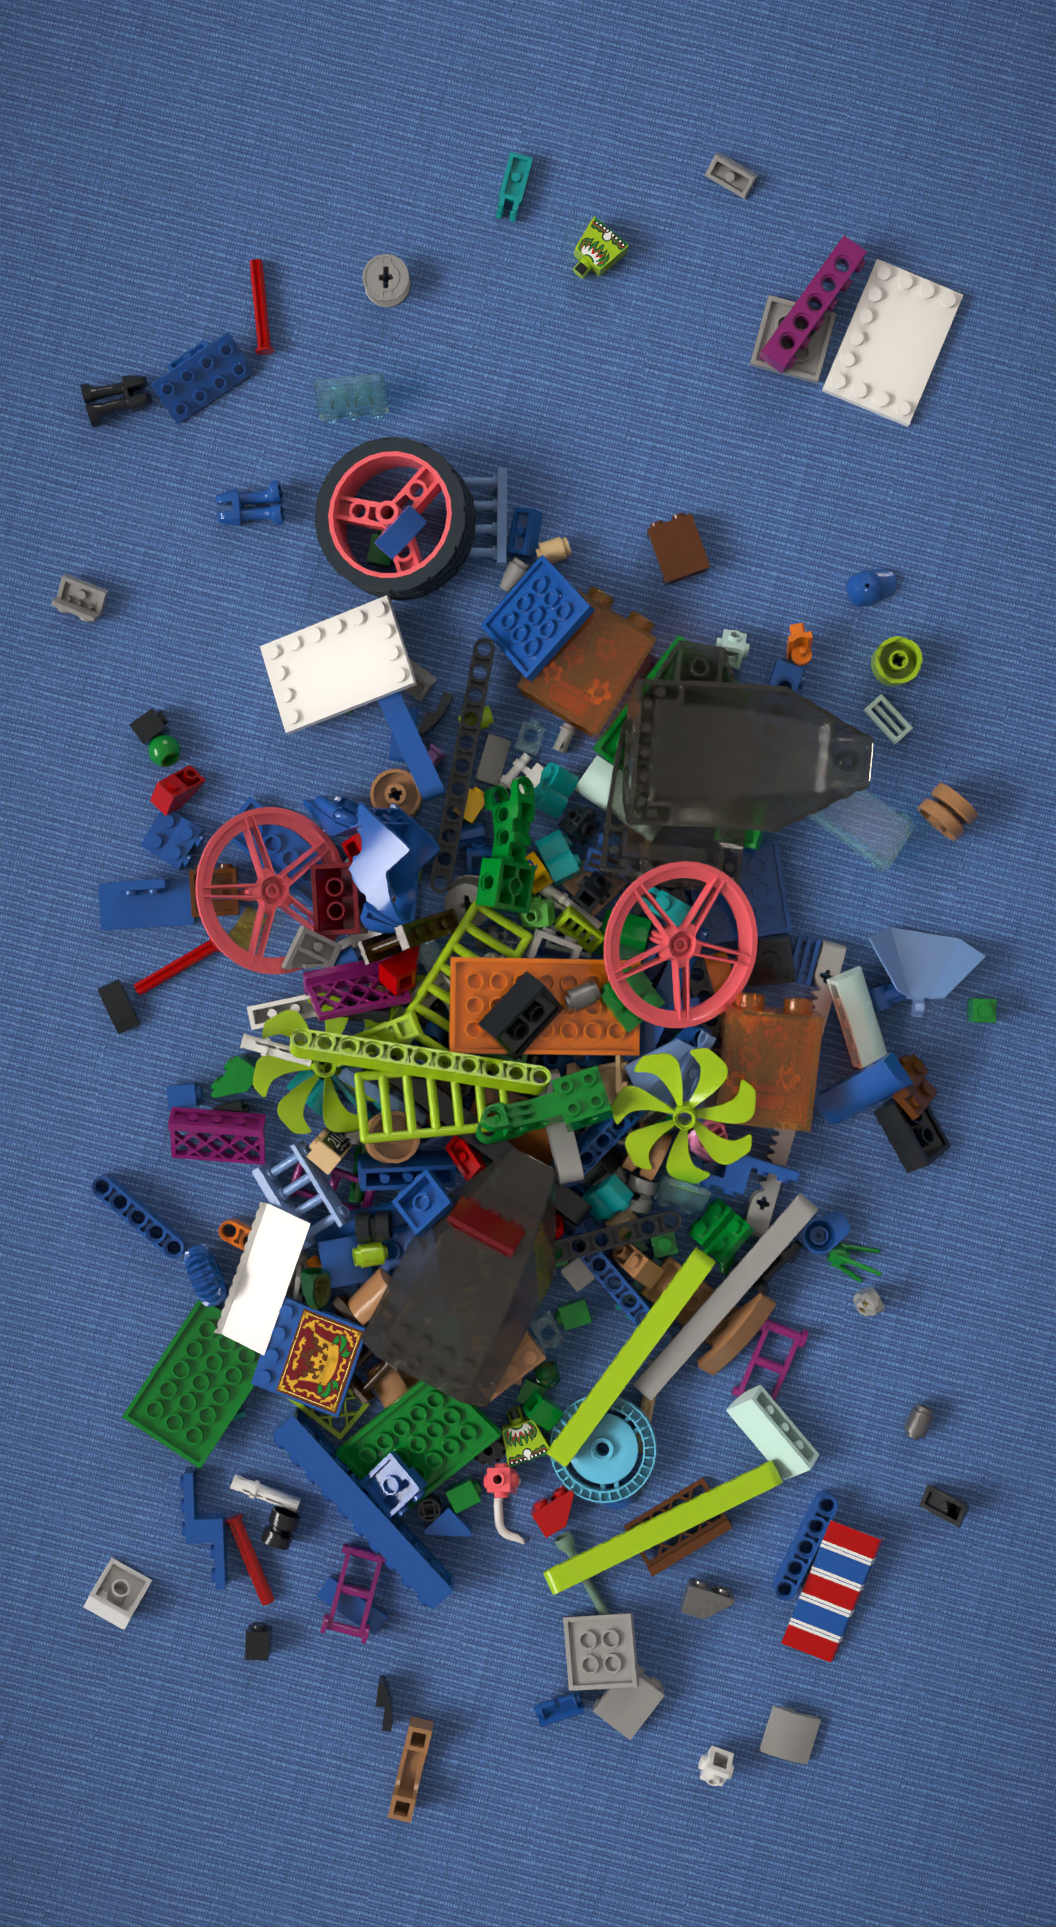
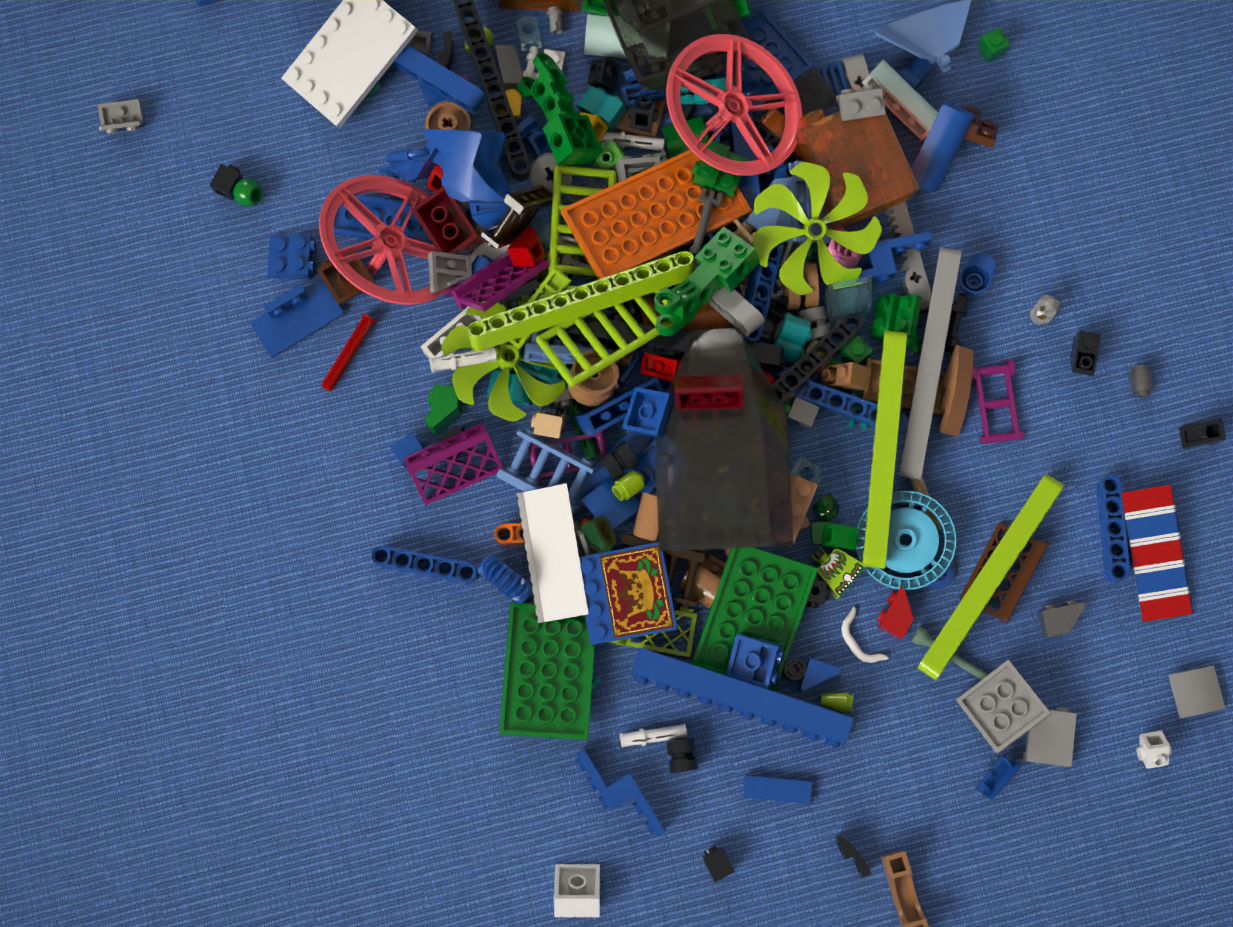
camera: 30 degrees left, 10 degrees down
black slope [98,979,140,1034] -> none
red slope [150,765,206,816] -> none
red axle [225,1514,274,1606] -> none
clear yellow slope [228,906,266,951] -> none
magenta piece [320,1543,386,1644] -> none
green brick [445,1475,483,1514] -> none
black slope [478,971,564,1061] -> none
coral brick [484,1463,519,1498] -> none
teal brick [534,762,579,819] -> none
lime slope [554,904,605,954] -> none
green brick [555,1296,592,1331] -> none
flat silver brick [564,981,601,1012] -> none
light aqua brick [726,1385,819,1480] -> none
green plant [827,1242,882,1283] -> none
black slope [873,1098,951,1173] -> none
none -> dark grey hinge [689,187,723,257]
none -> lime cone [821,692,854,714]
none -> light grey bracket [836,85,885,122]
none -> black slope [1070,330,1101,376]

